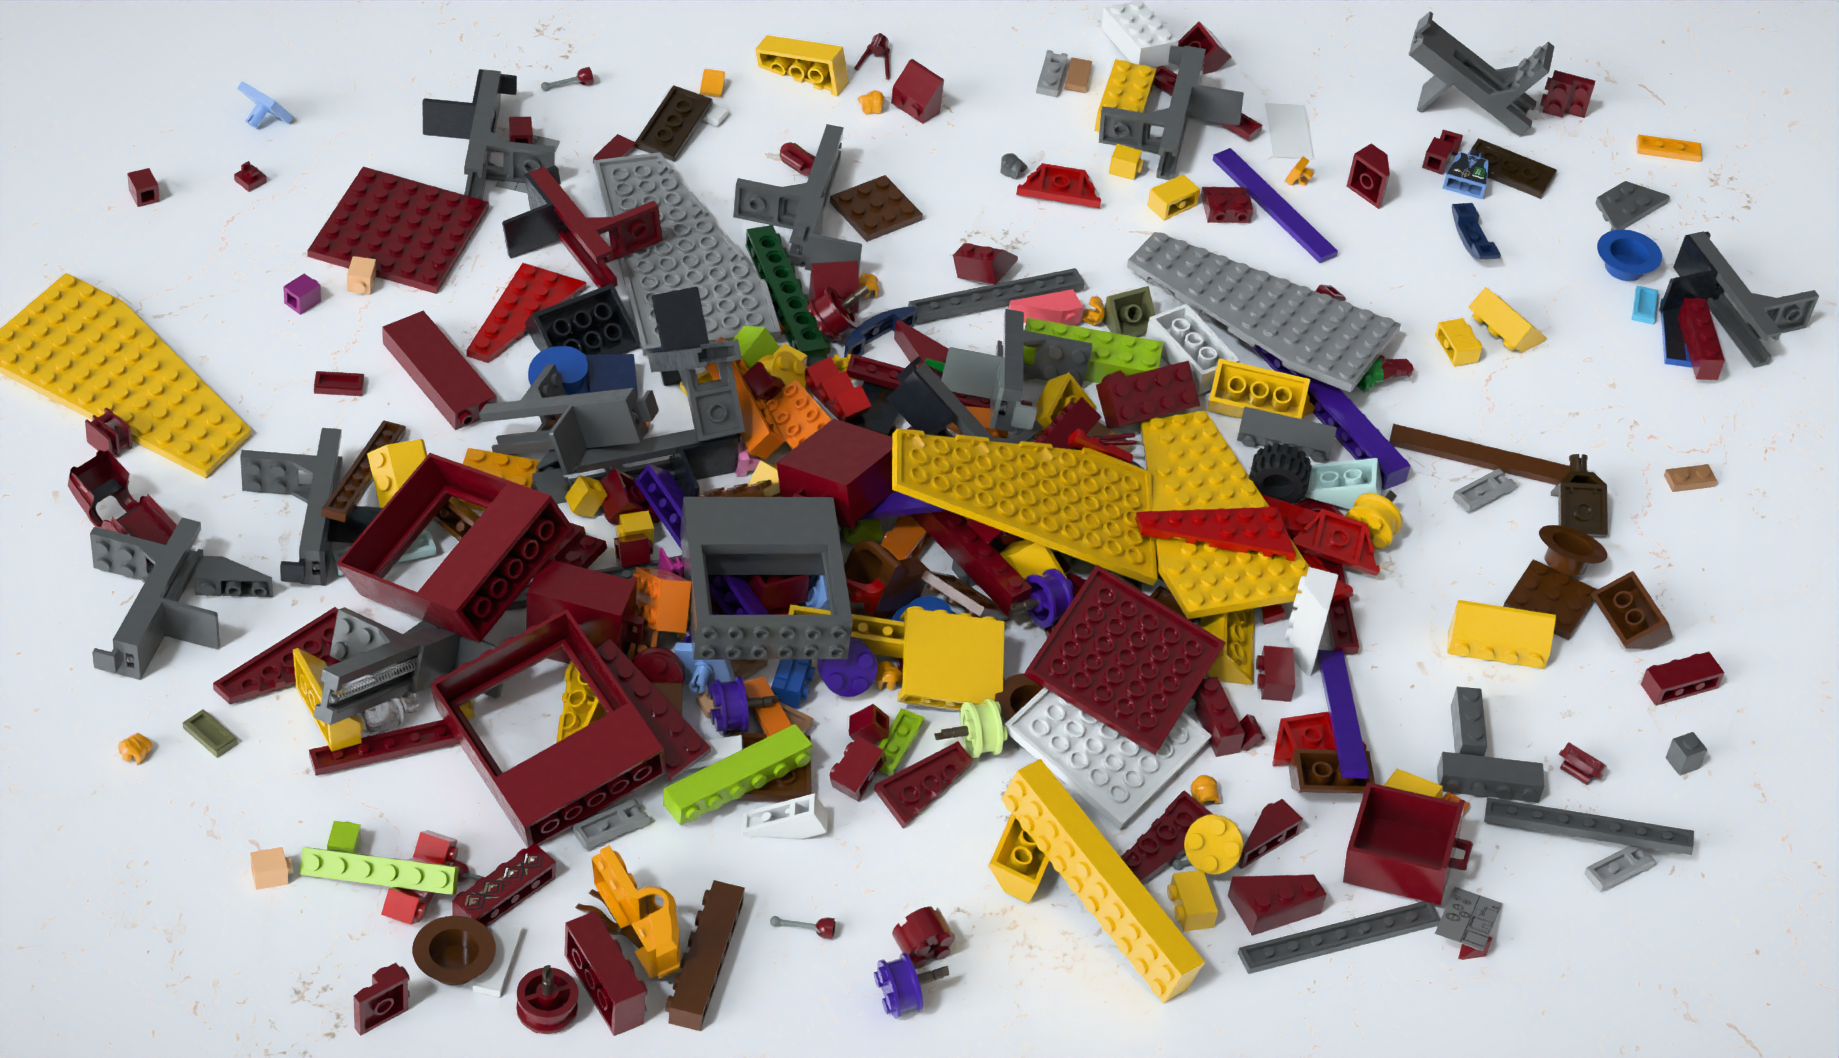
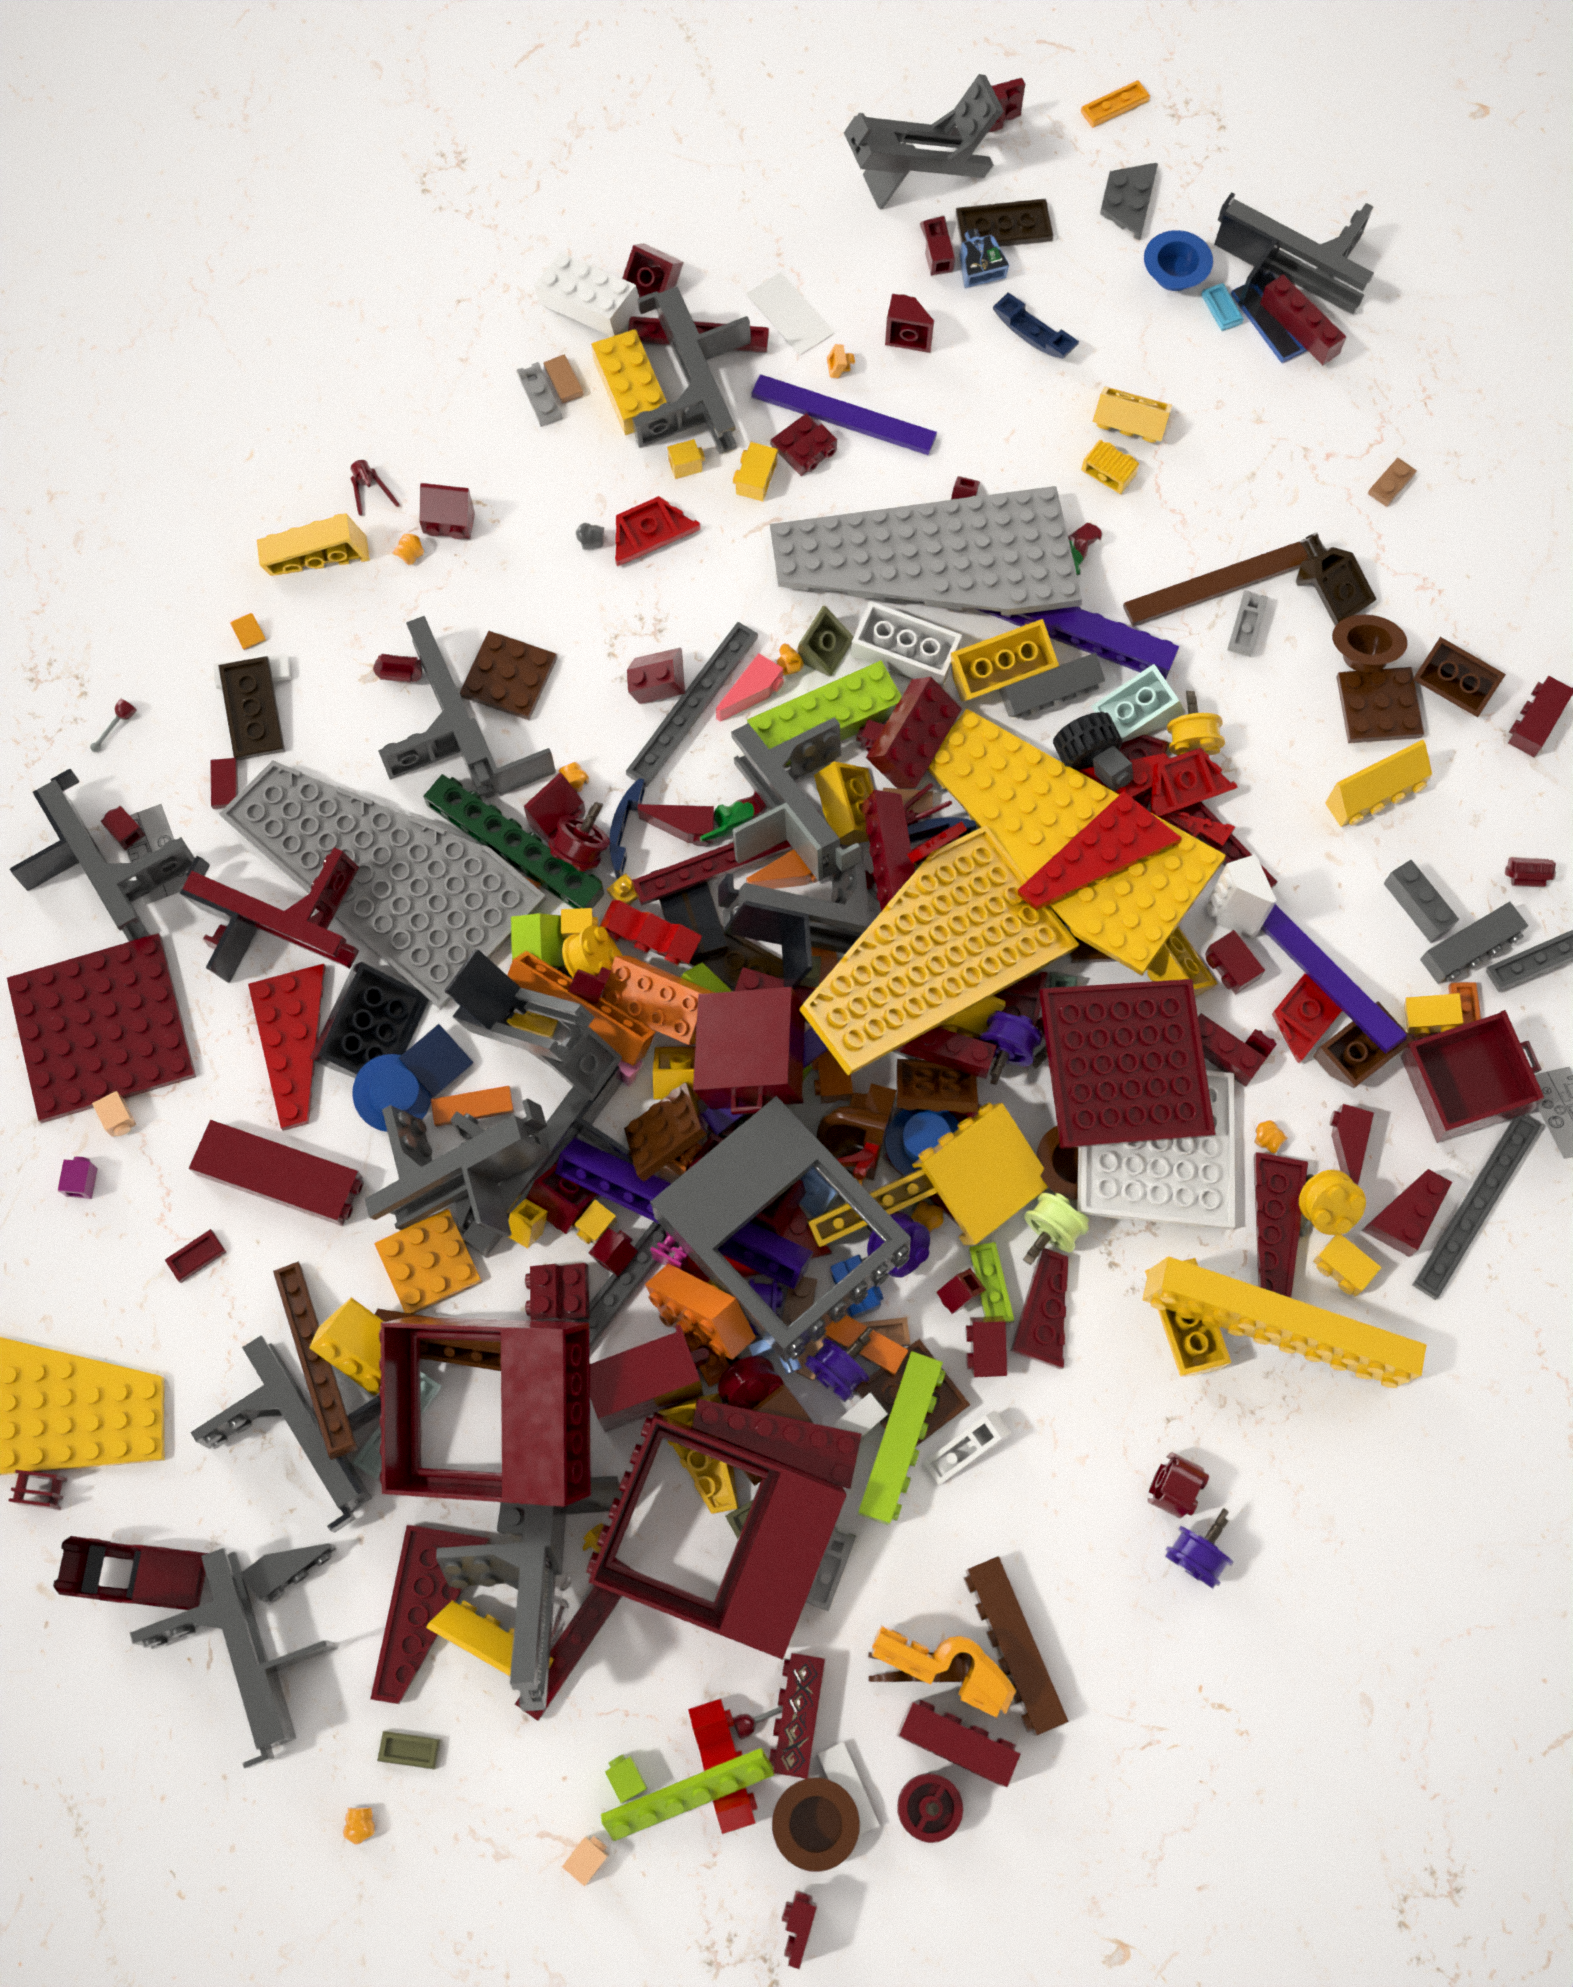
camera: 30 degrees left, 25 degrees up
hinge [770,916,836,940] -> none
none -> dark grey brick [1093,746,1133,792]

